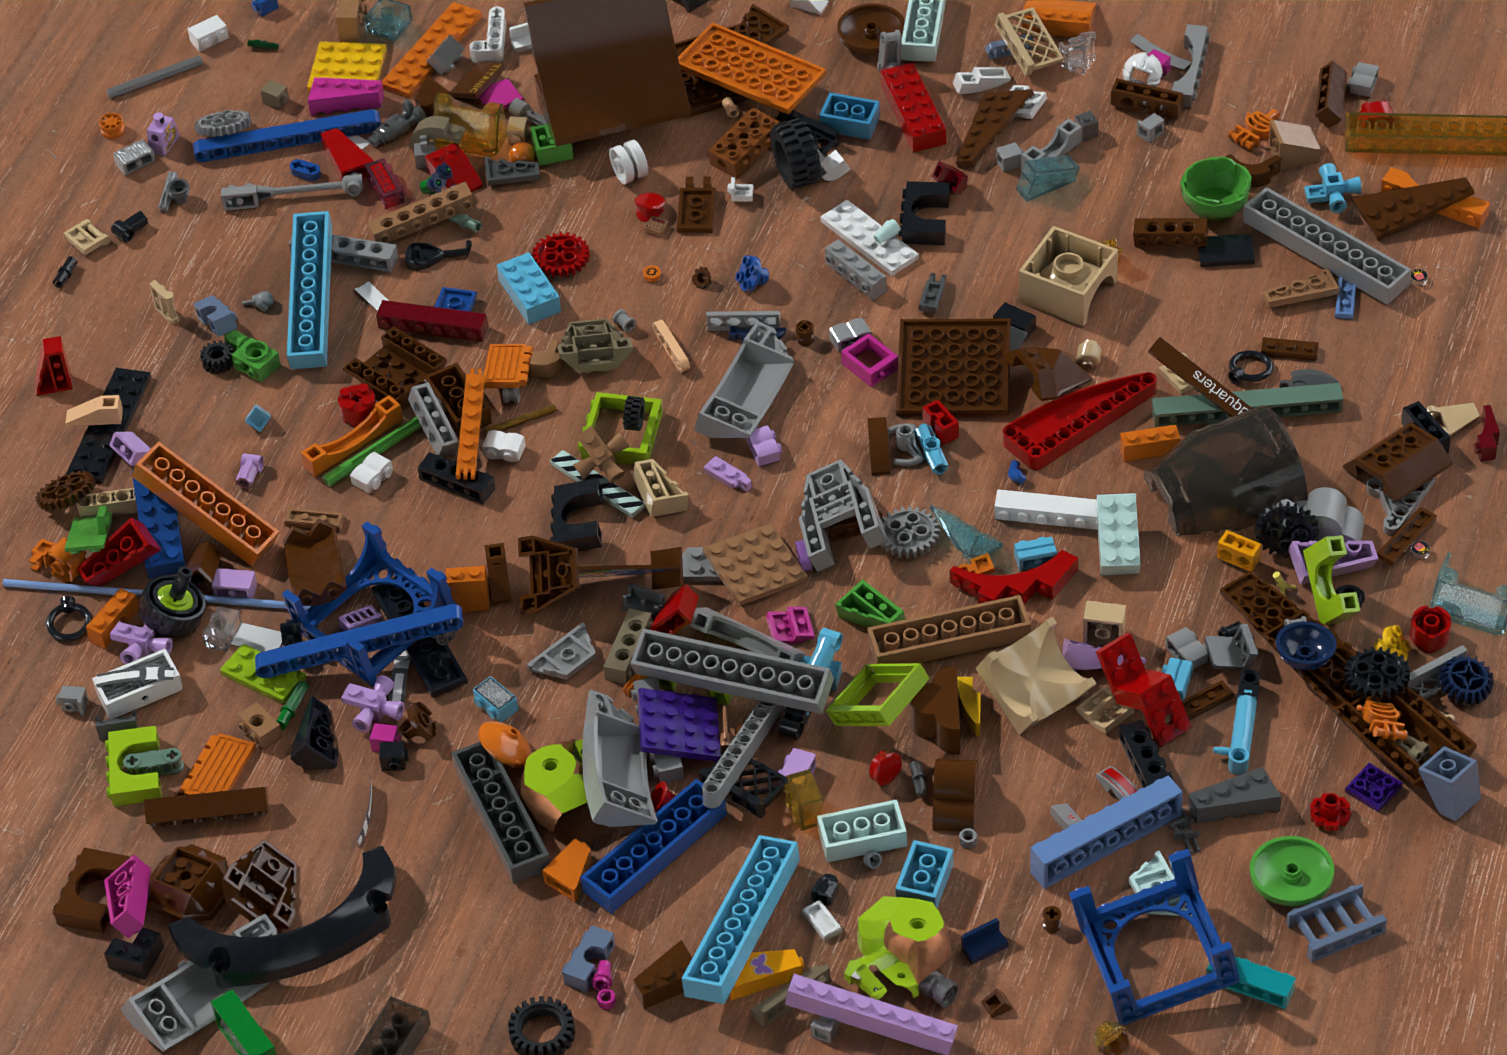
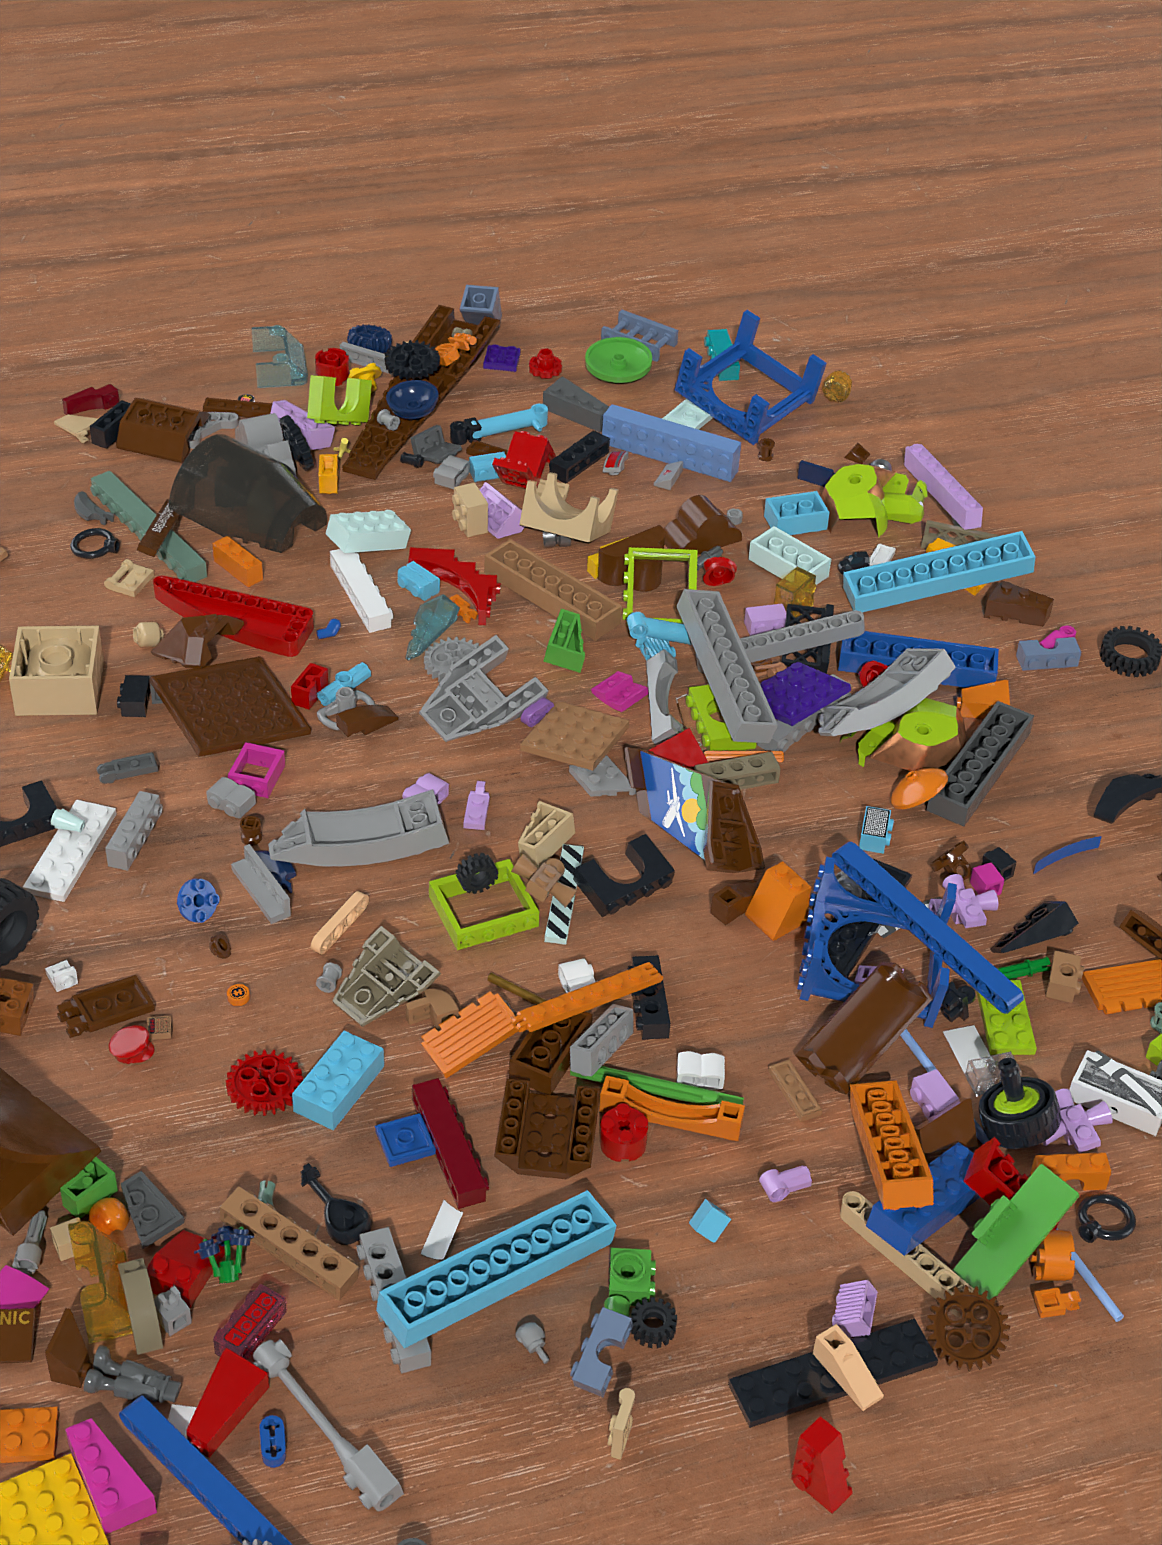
camera: 130 degrees left, 5 degrees down
light grey wing [527,622,596,680] -> none
white wheel [609,140,649,184] -> none
reddish brown plate [1261,337,1319,361] -> none

